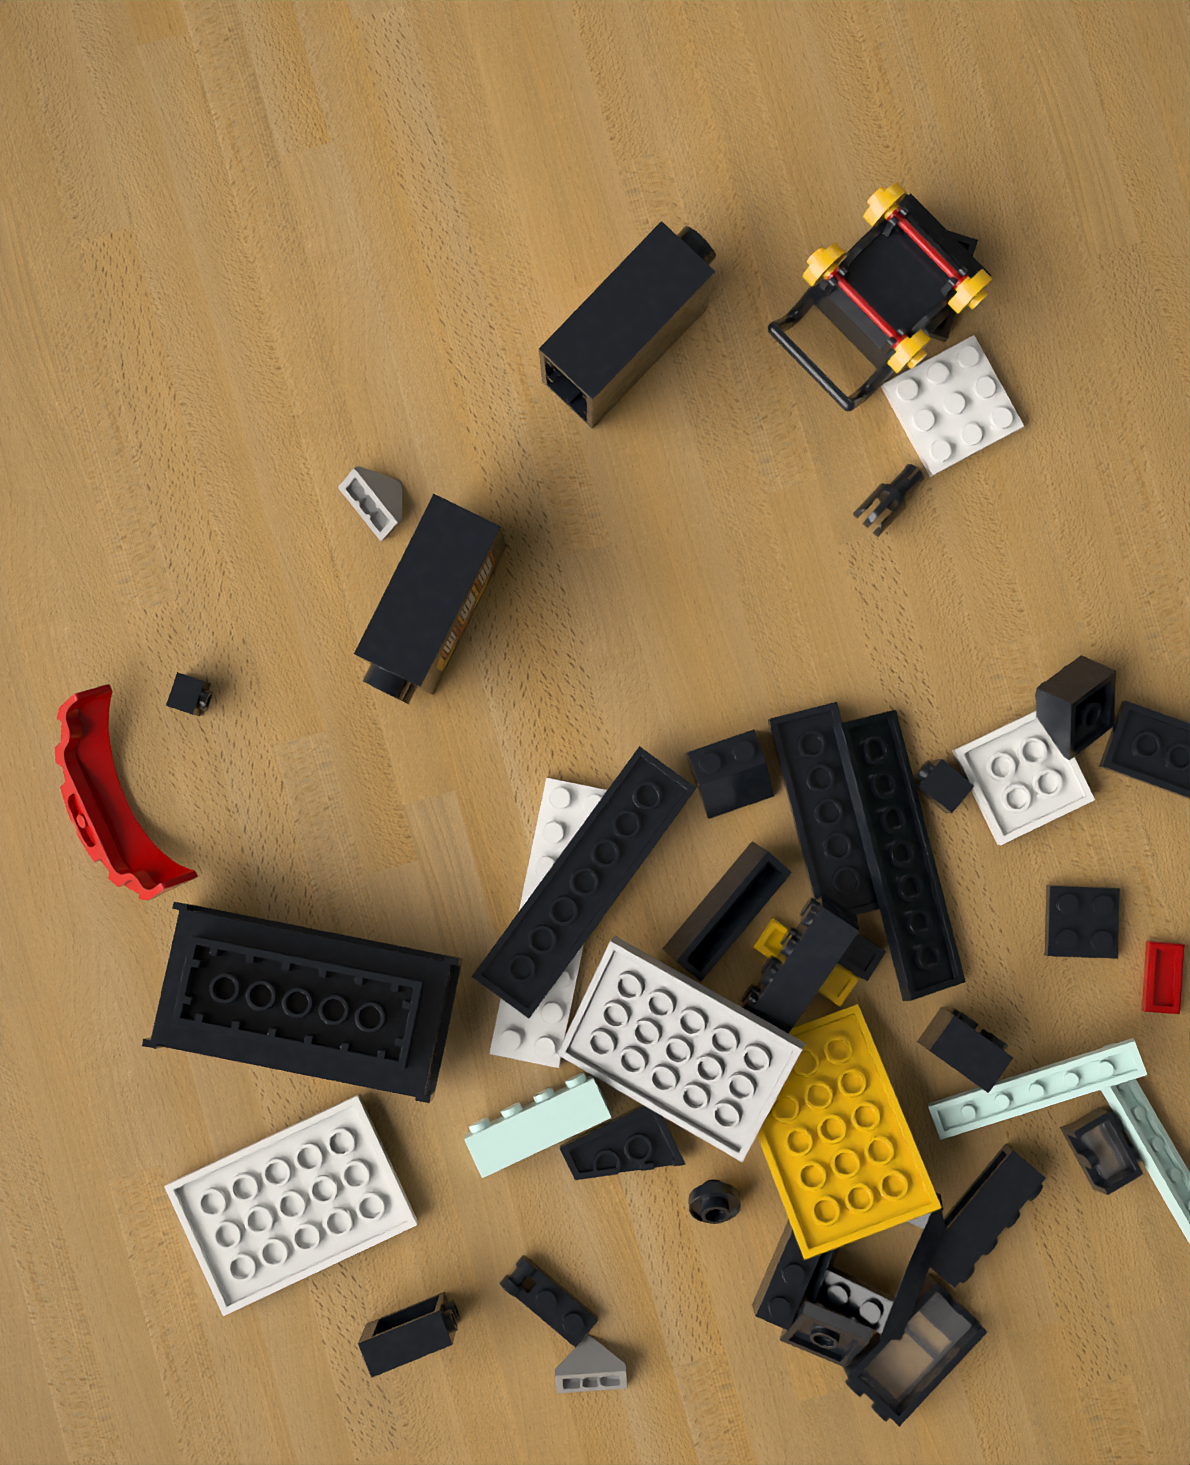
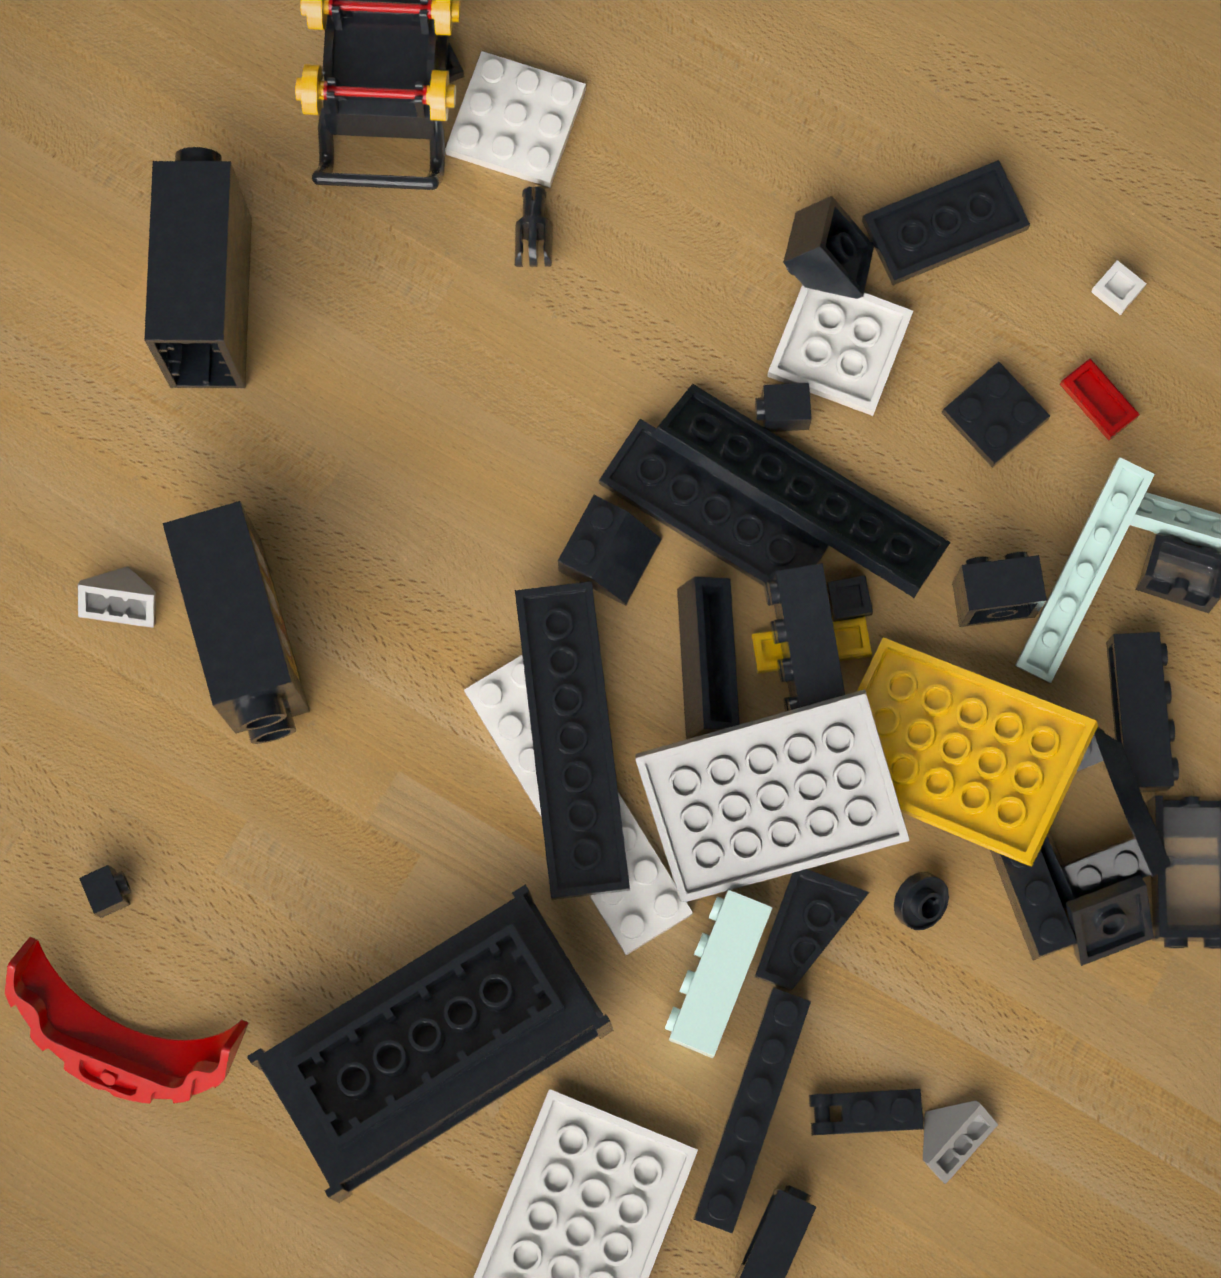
camera: 35 degrees left, 10 degrees down
none -> black brick [693,988,811,1234]

